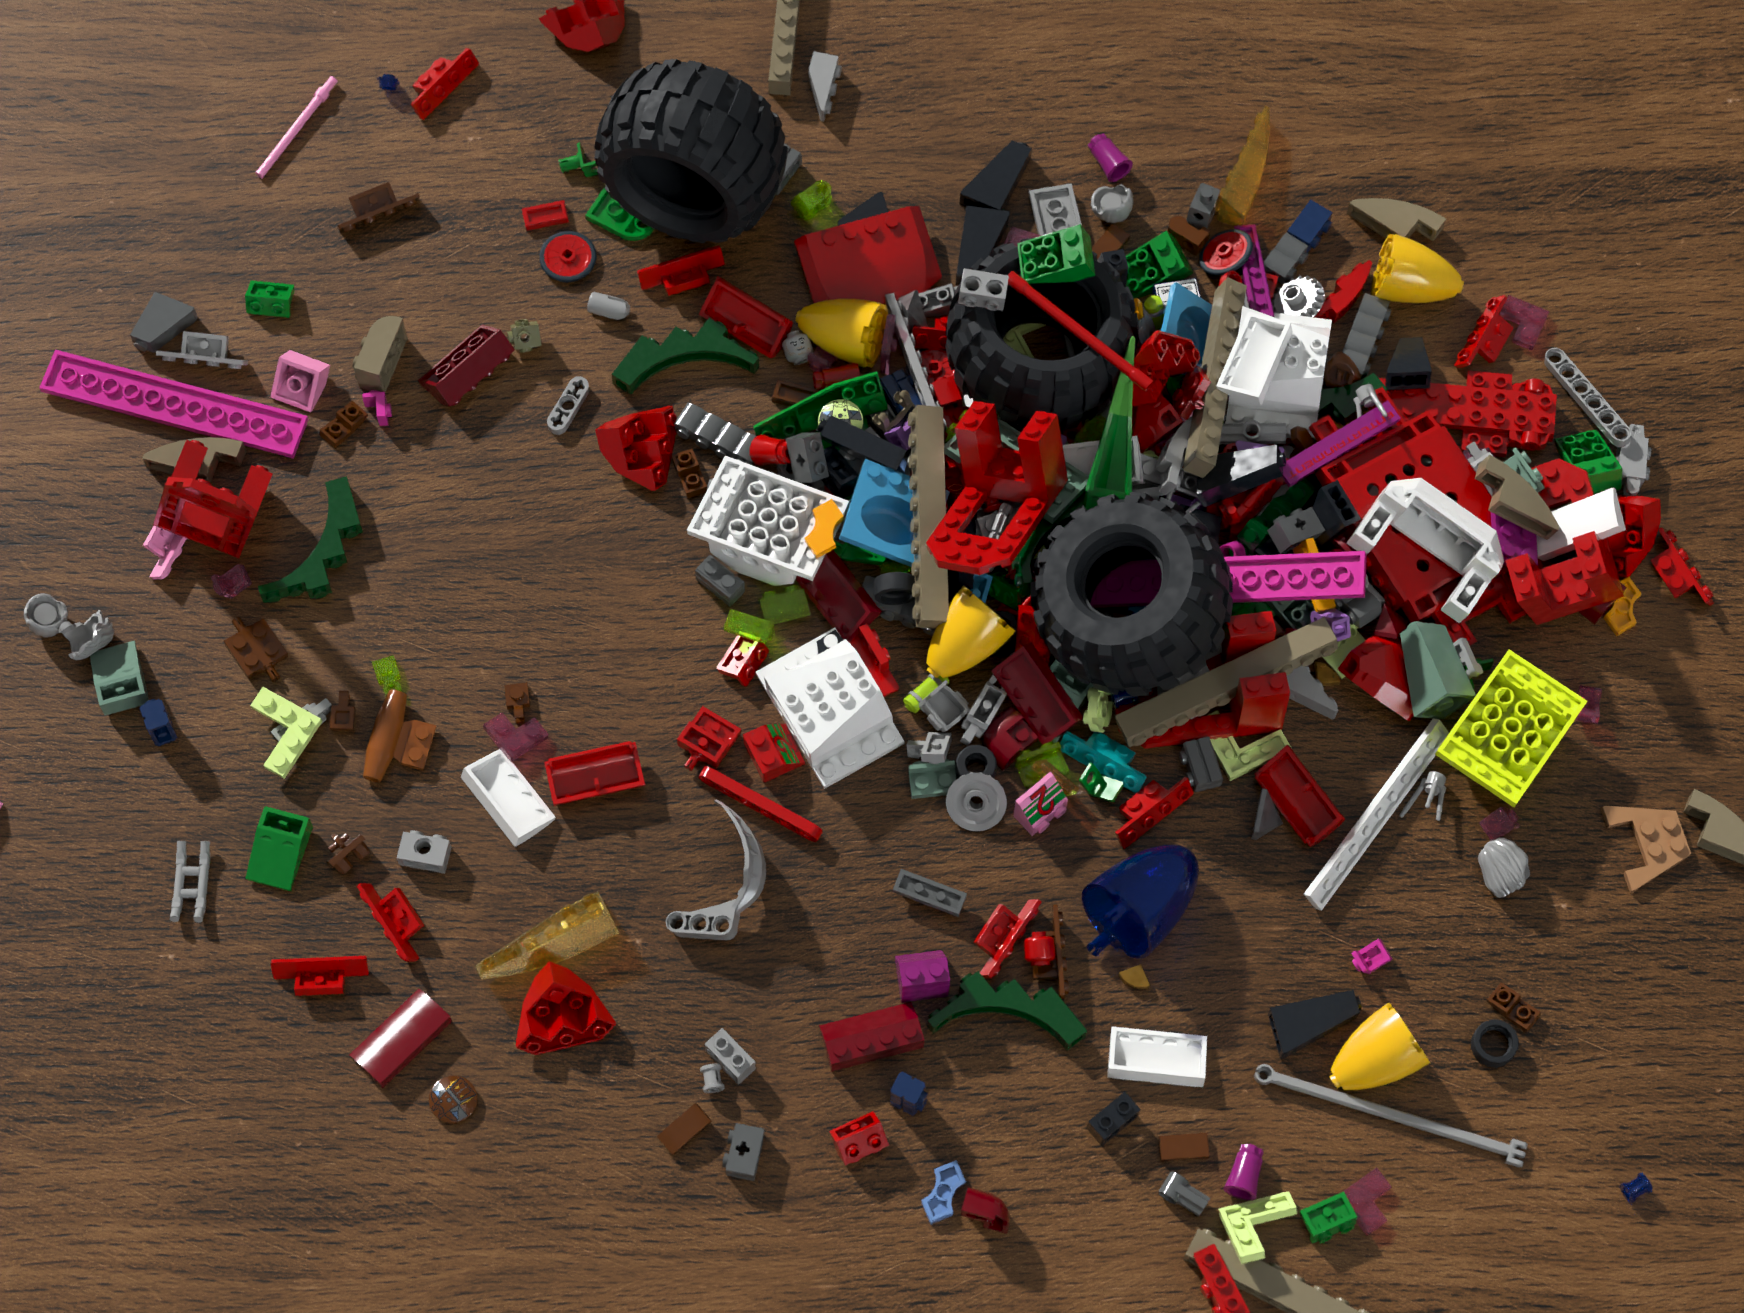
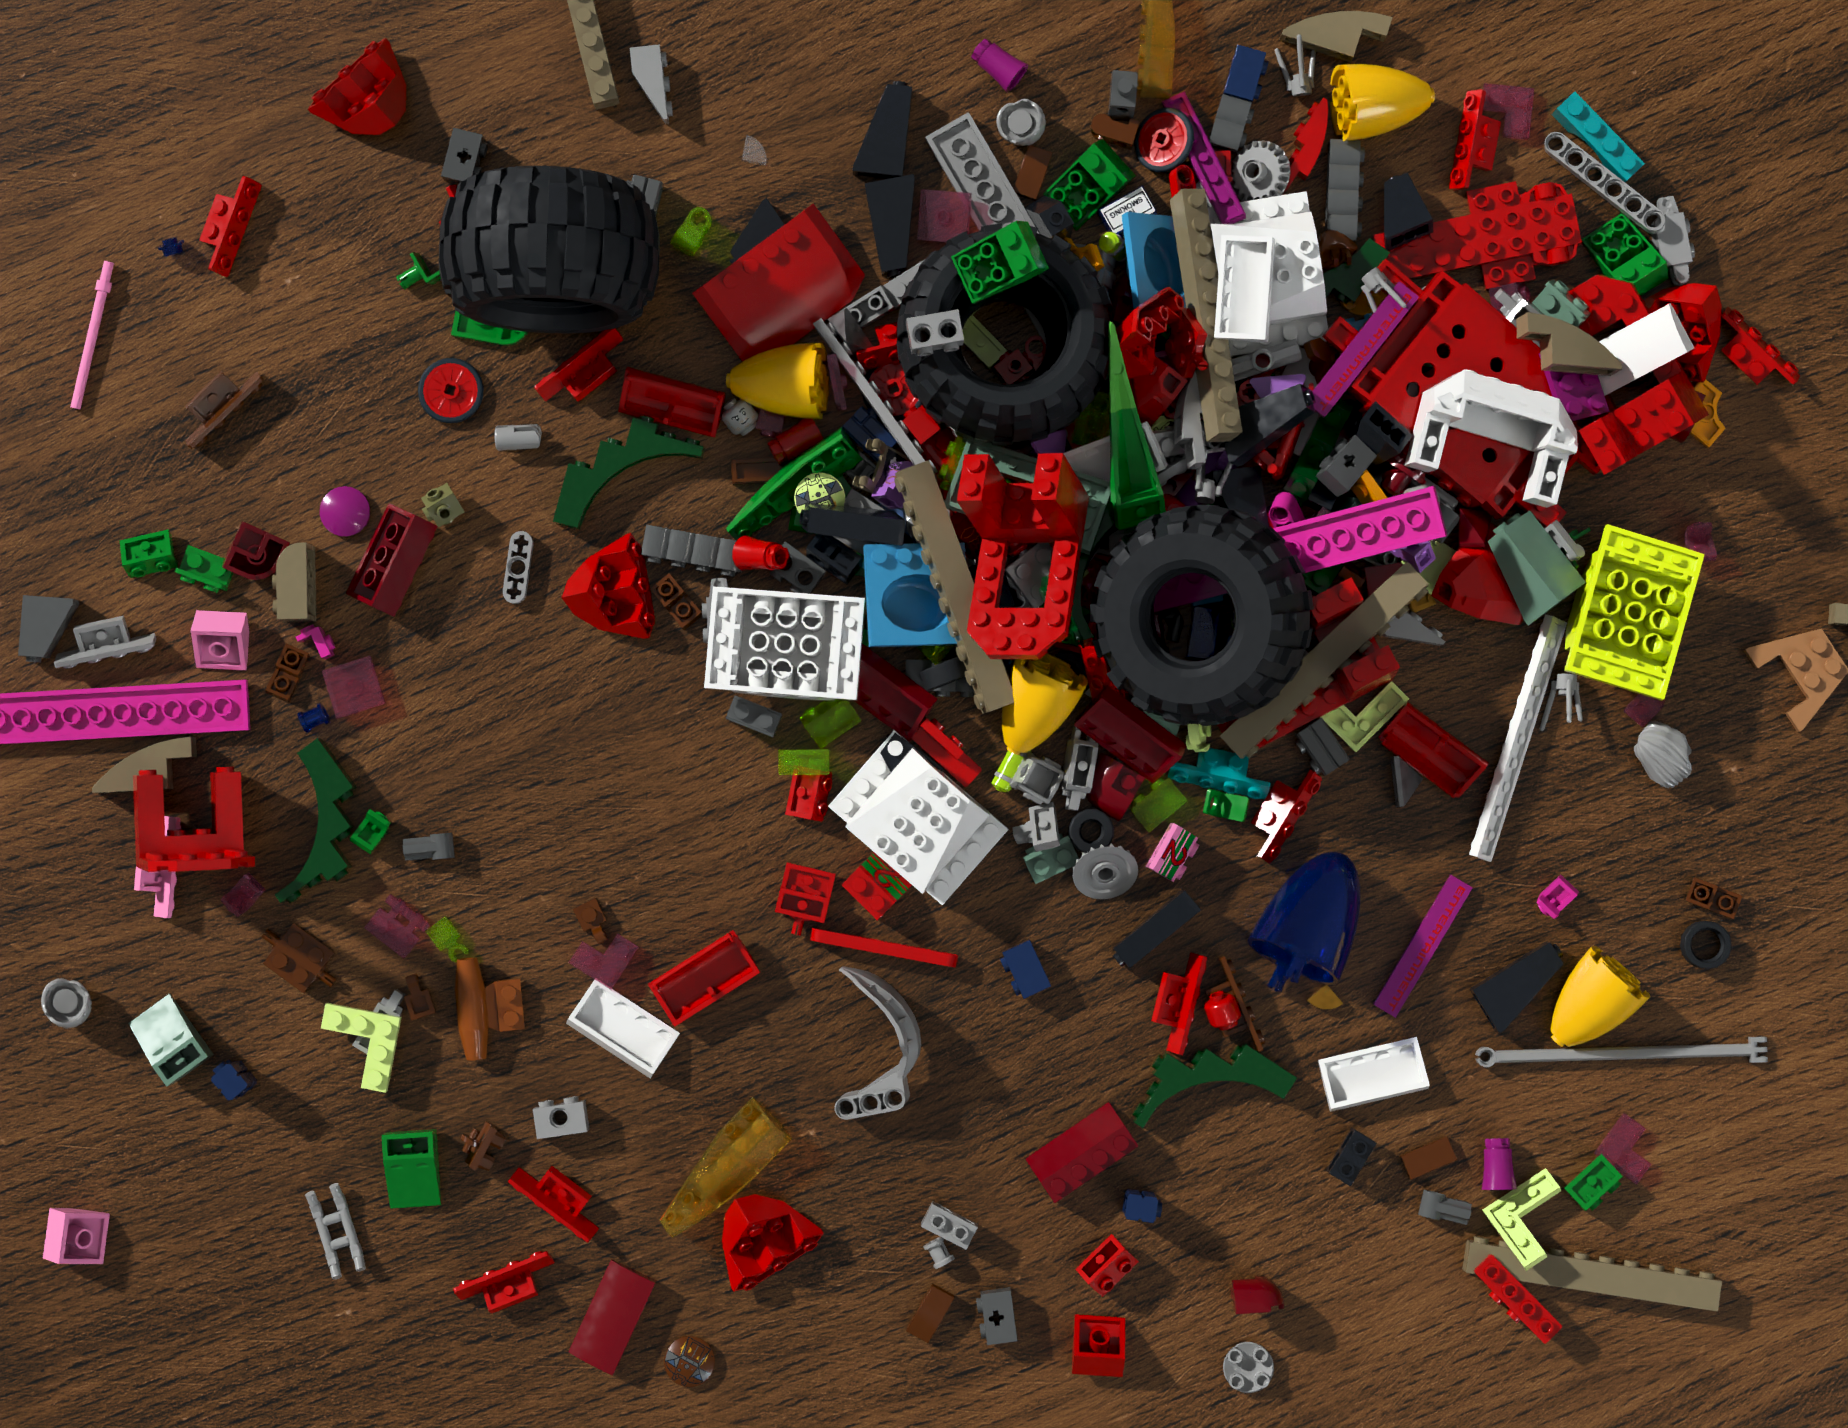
camera: 15 degrees left, 20 degrees up
light grey hair [58,610,114,660] -> none
red tile [521,200,569,231] -> none
dark grey brick [786,433,829,483] -> none
light orange tile [804,499,844,559] -> none
dark grey plate [892,869,967,917] -> none
magenta slope [895,950,950,1003] -> none
medium blue tile [921,1160,966,1224] -> none
light grey axle [988,503,1013,539] -> none
red piece [1008,271,1154,392] -> none
clear orange tile [1031,760,1079,796] -> none
none -> green bracket [175,545,233,593]
none -> dark red brick [222,521,290,580]
none -> clear blue bush [297,703,330,733]
none -> magenta dish [320,486,370,537]
none -> clear pink plate [322,656,386,719]
none -> green bracket [350,809,390,855]
none -> clear pink plate [364,894,430,959]
none -> dark grey piece [403,832,455,861]
none -> clear tile [742,135,767,166]
none -> dark blue brick [1000,940,1051,999]
none -> red slope [1072,1314,1125,1377]
none -> black slope [1112,890,1201,968]
none -> light grey dish [1223,1342,1274,1393]
none -> light grey plant [1274,34,1316,97]
none -> magenta tile [1373,875,1472,1018]
none -> teal arch [1551,91,1645,182]

